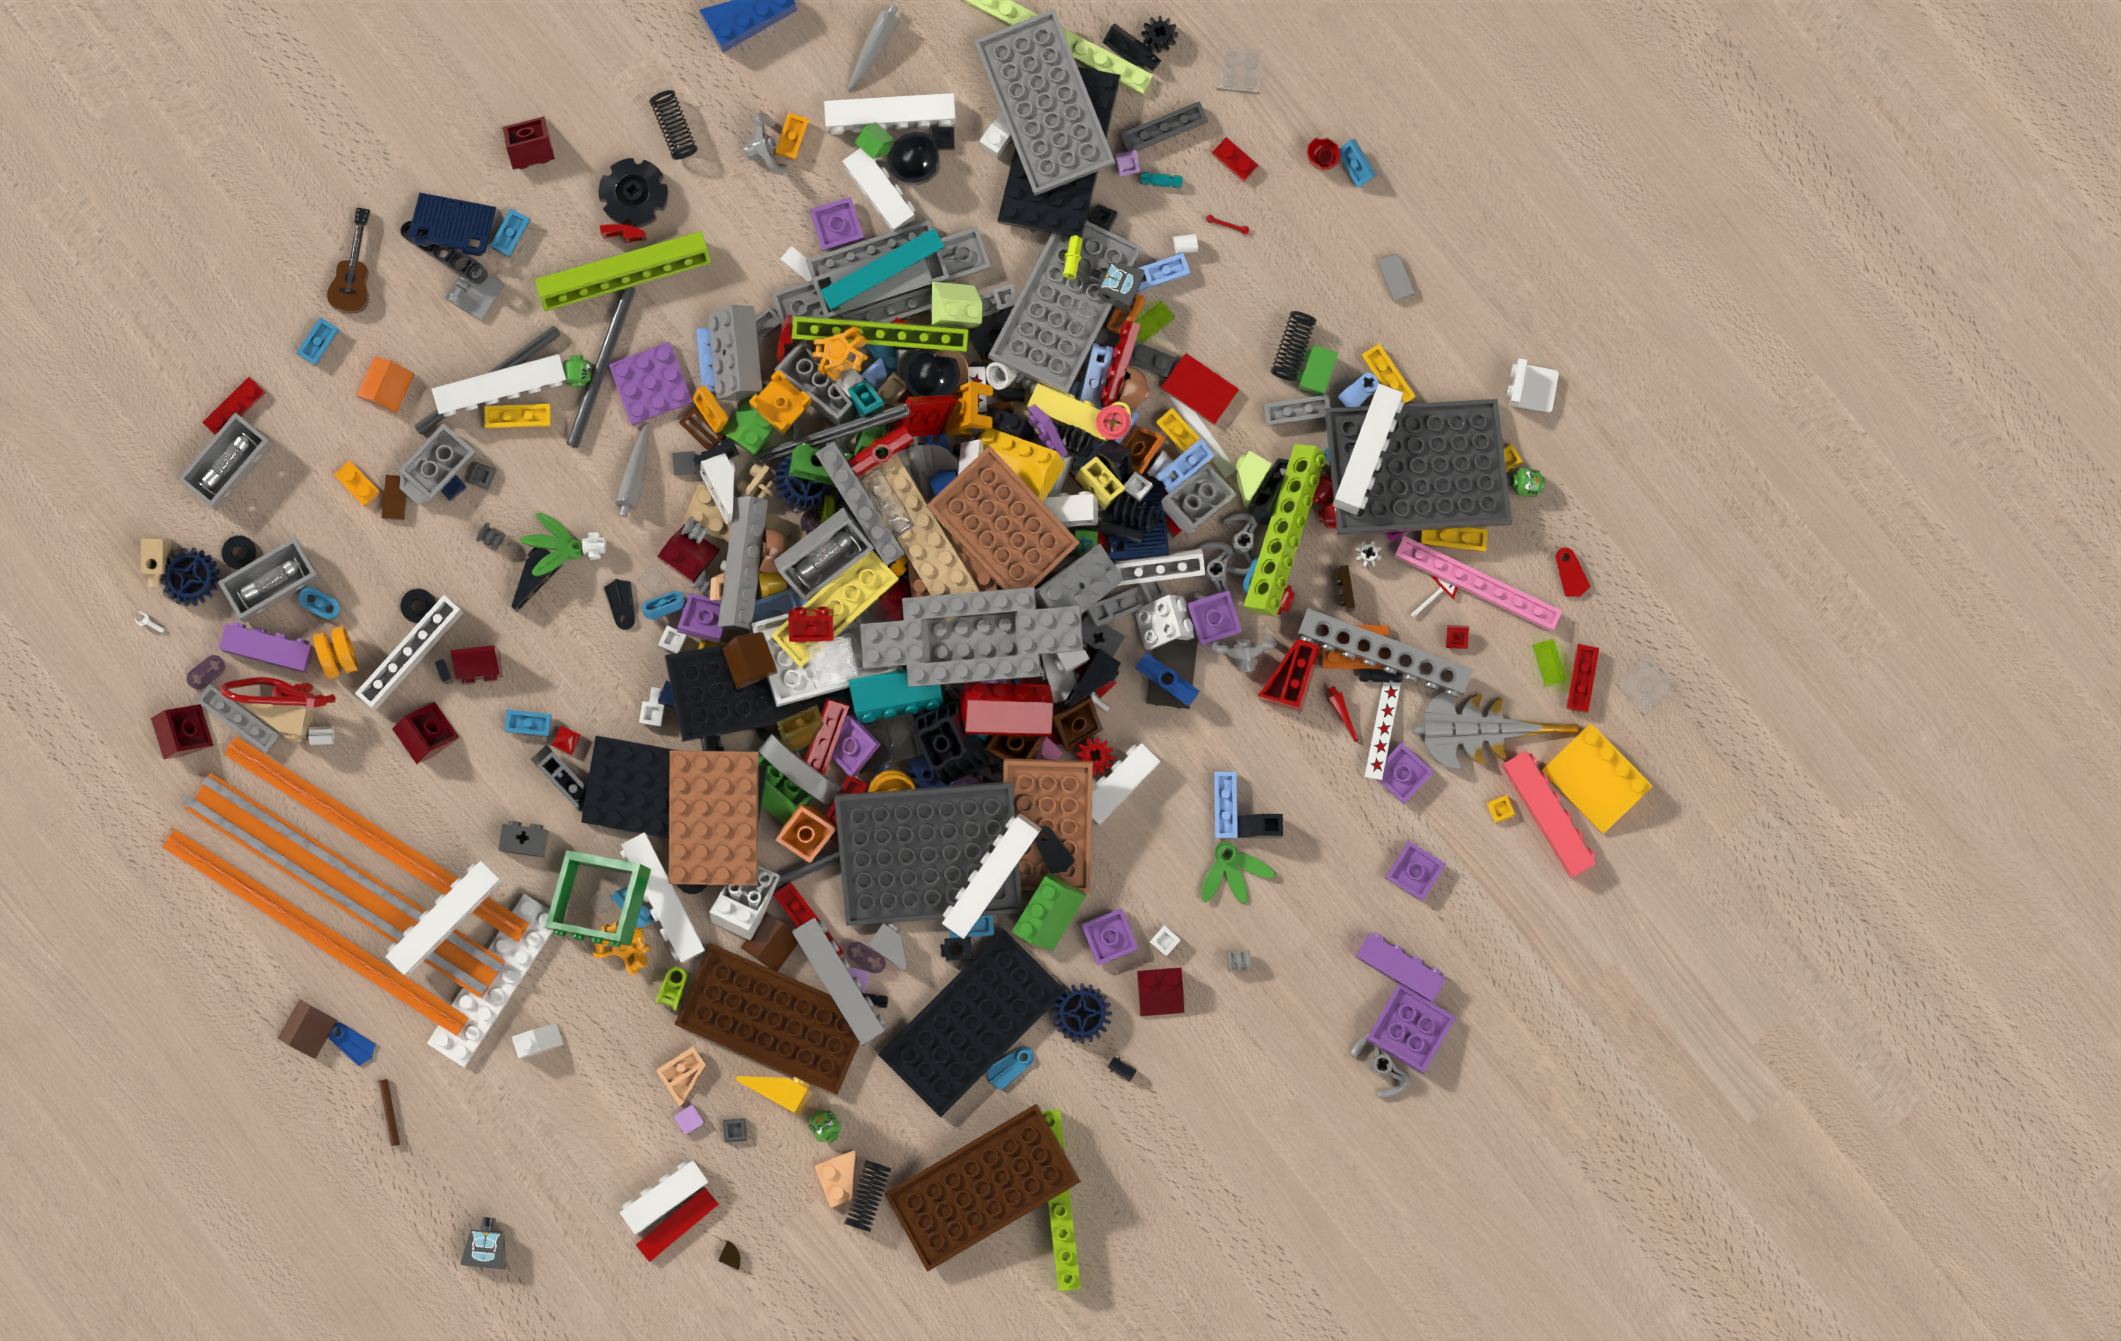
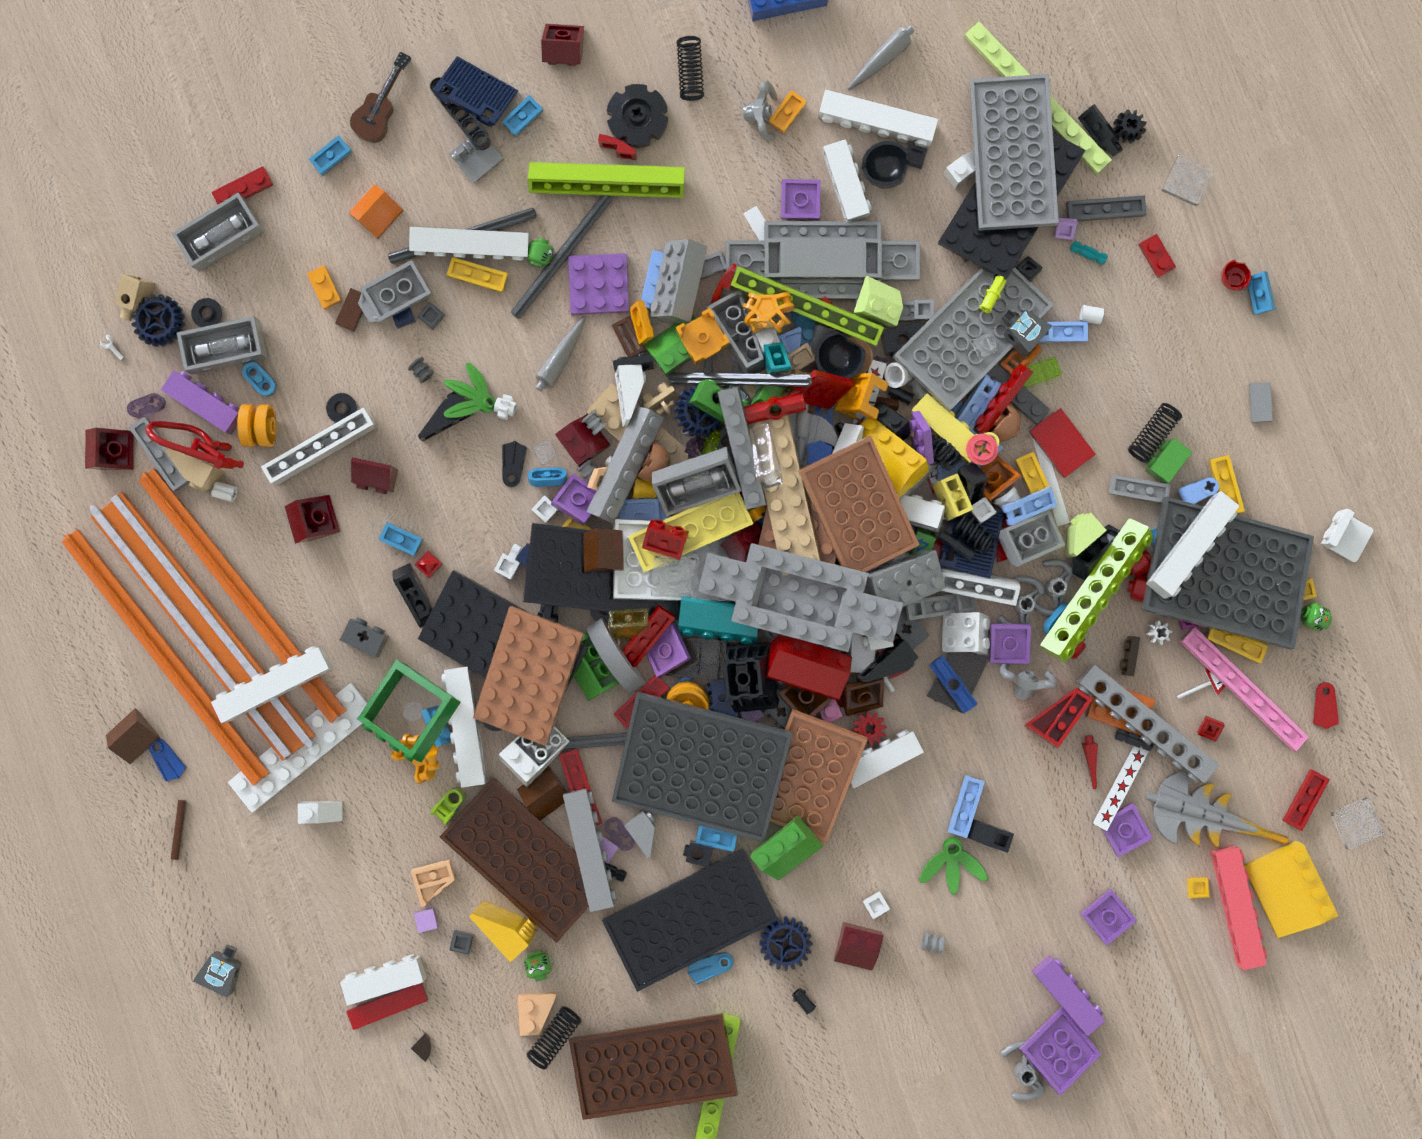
camera: 20 degrees right, 5 degrees up
black tile [435,659,454,685] -> none
dark grey tile [673,451,696,476] -> none
orange slope [774,804,836,863] -> none
teal tile [820,228,945,311] -> none
bright green brick [855,122,894,159] -> none
white brick [942,813,1042,939] -> none
black piece [1035,826,1075,874] -> none
medium lavender plate [1081,908,1139,966] -> none
red hinge [1206,215,1249,235] -> none
clear neon green tile [1532,639,1567,687] -> none

